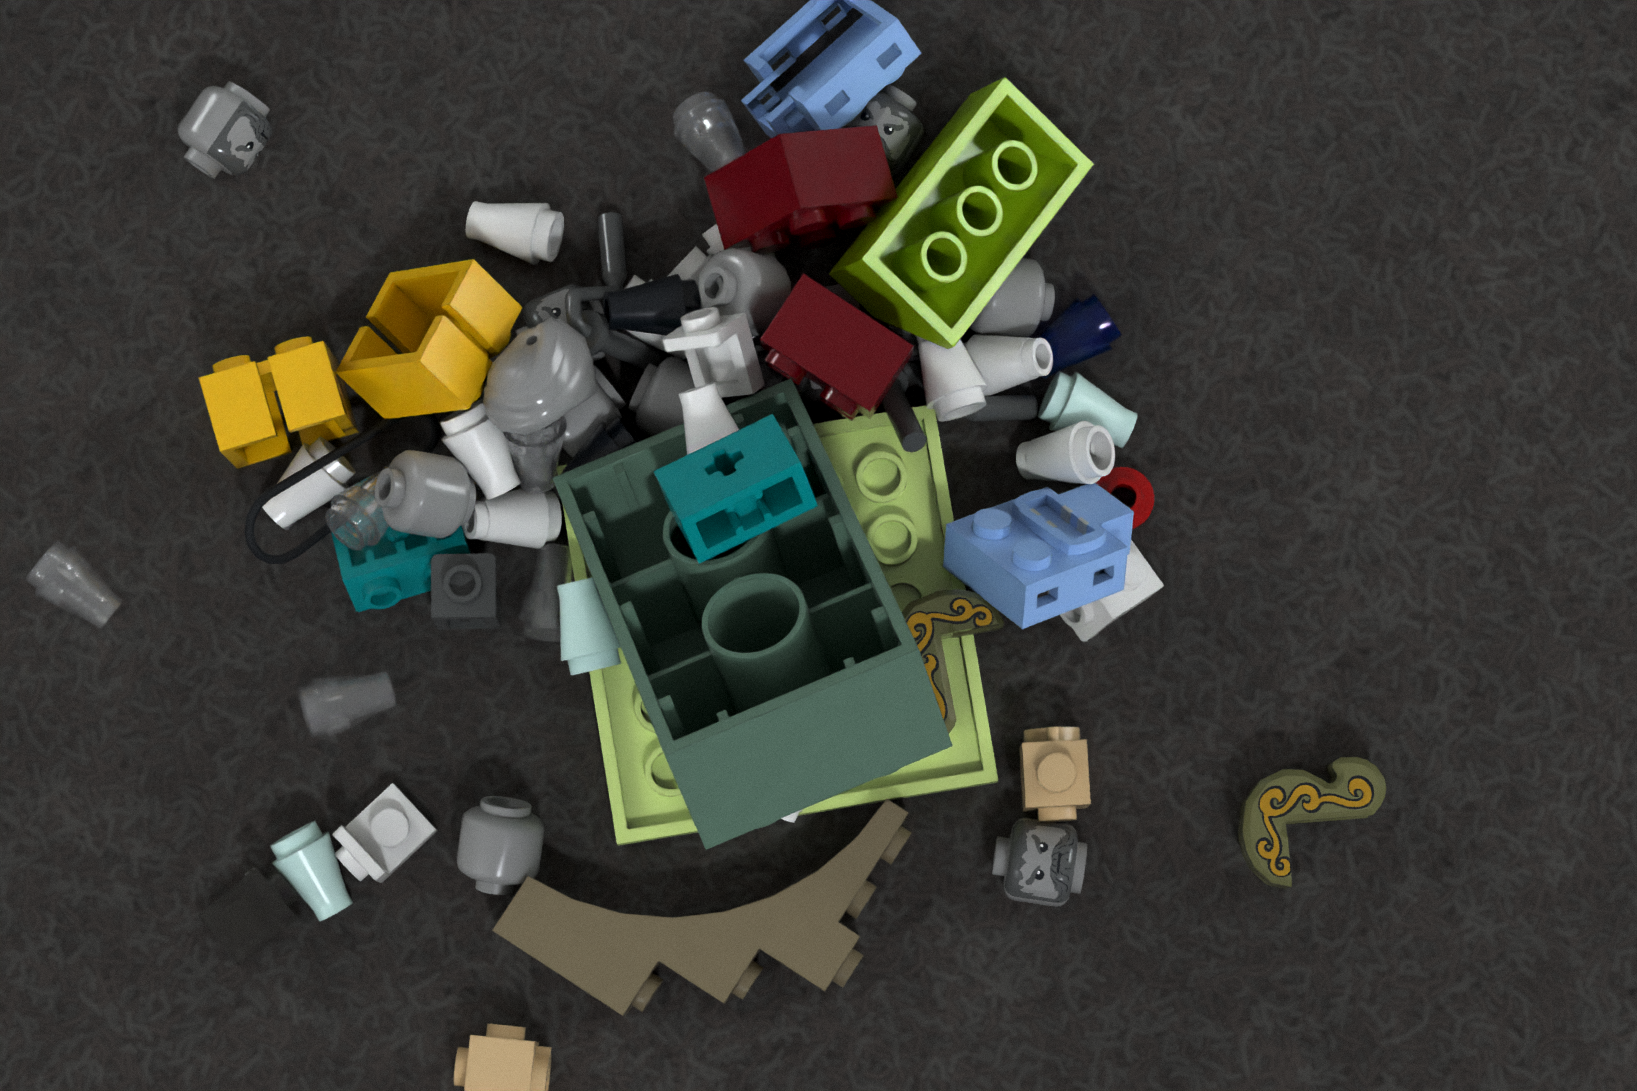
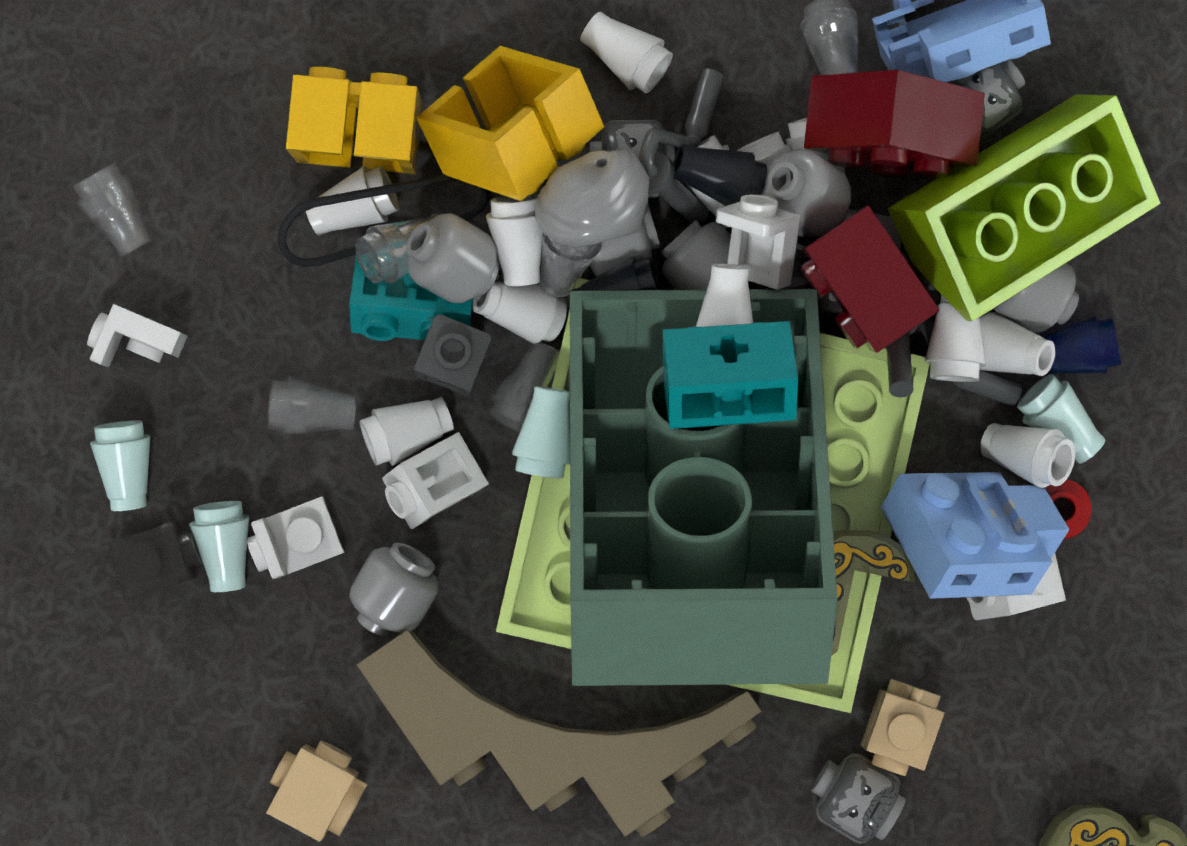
camera: 15 degrees right, 5 degrees up
none -> white bracket [87,304,188,367]
none -> light aqua cone [90,420,150,511]
none -> white cone [360,397,454,466]
none -> white bracket [382,432,489,529]

